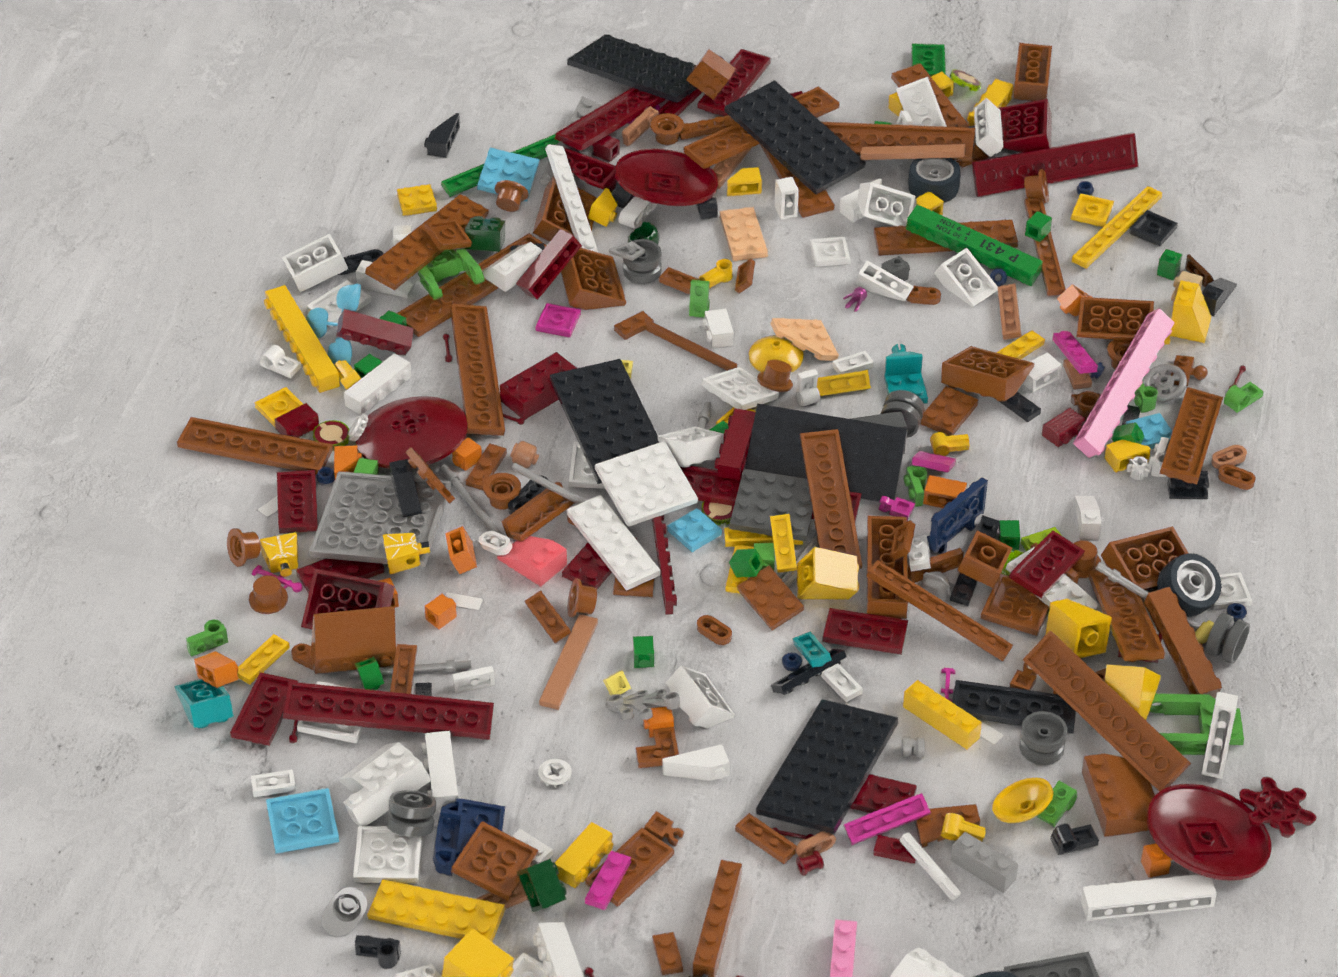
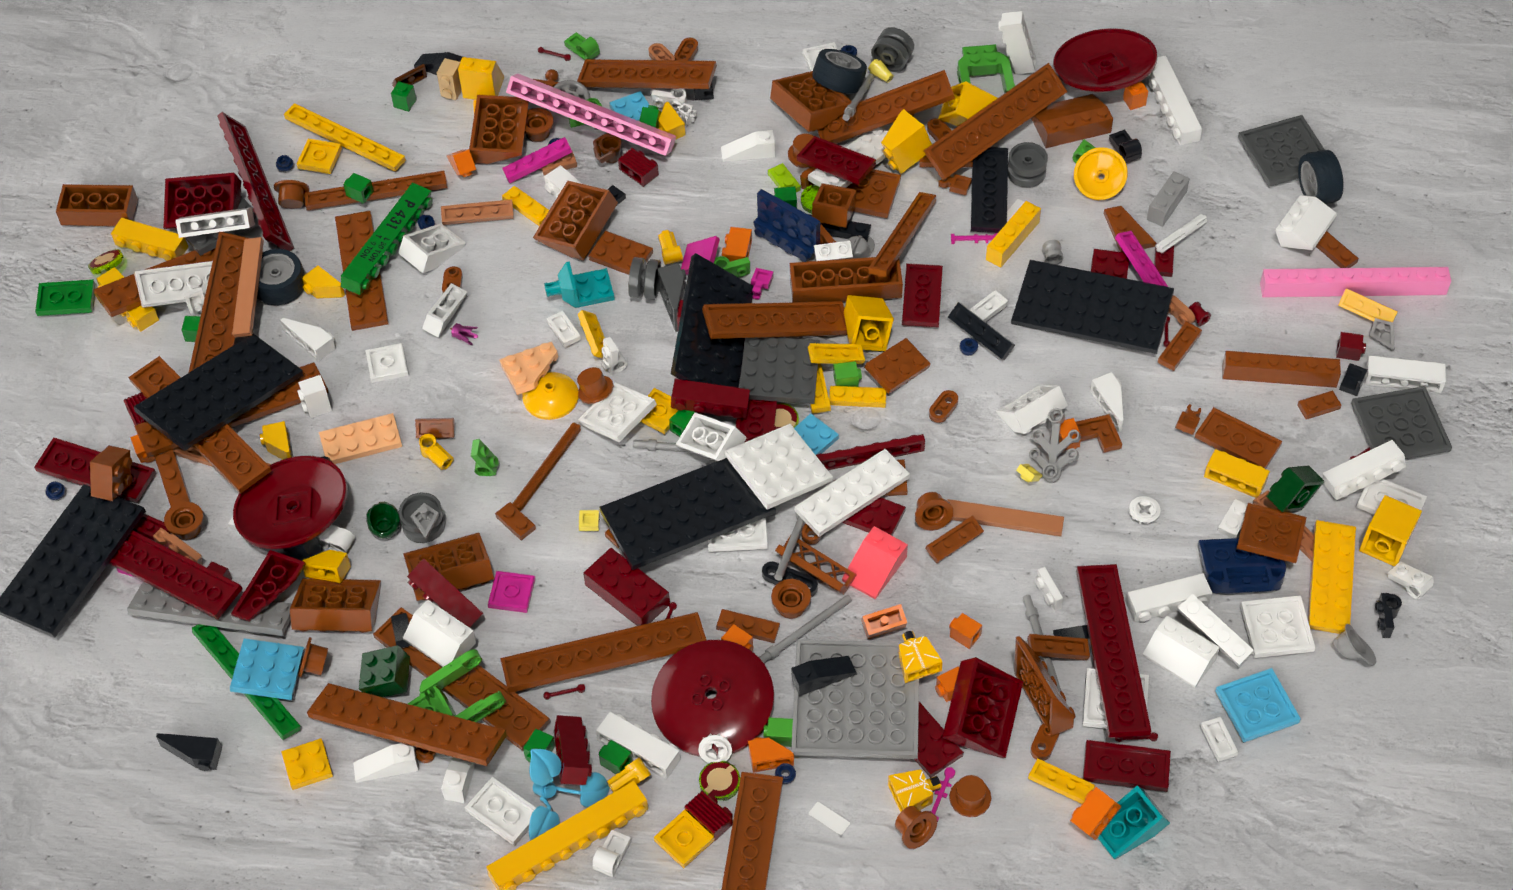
camera: 95 degrees left, 10 degrees up
bright green plate [186,619,228,657] -> none
dark red plate [277,470,318,534] -> none
white brick [282,234,348,293] -> none
black plate [337,249,384,275] -> none
green brick [355,657,385,690] -> none
dark grey wheel [387,791,436,837] -> none
dark orange wing [406,447,455,504] -> none
dark orange plate [424,220,472,251] -> none
white sticker [445,592,483,610] -> none
white plate [479,531,512,555] -> none
nougat head [510,441,539,469] -> none
white plate [546,144,598,252] -> none
dark pink plate [585,851,631,910] -> none
green brick [633,636,654,668] -> none
dark orange plate [659,267,699,294] -> none
white brick [702,308,734,349] -> none
green brick [729,549,764,577] -> none
teal plate [792,631,831,667] -> none
white slope [857,182,915,226] -> none
dark grey brick [881,256,910,281] -> none
dark orange plate [890,520,916,560] -> none
yellow piece [941,813,986,842] -> none
black plate [1129,210,1178,247] -> none
dark orange brick [1144,587,1222,698] -> none
dark red plate [1239,777,1316,838] -> none

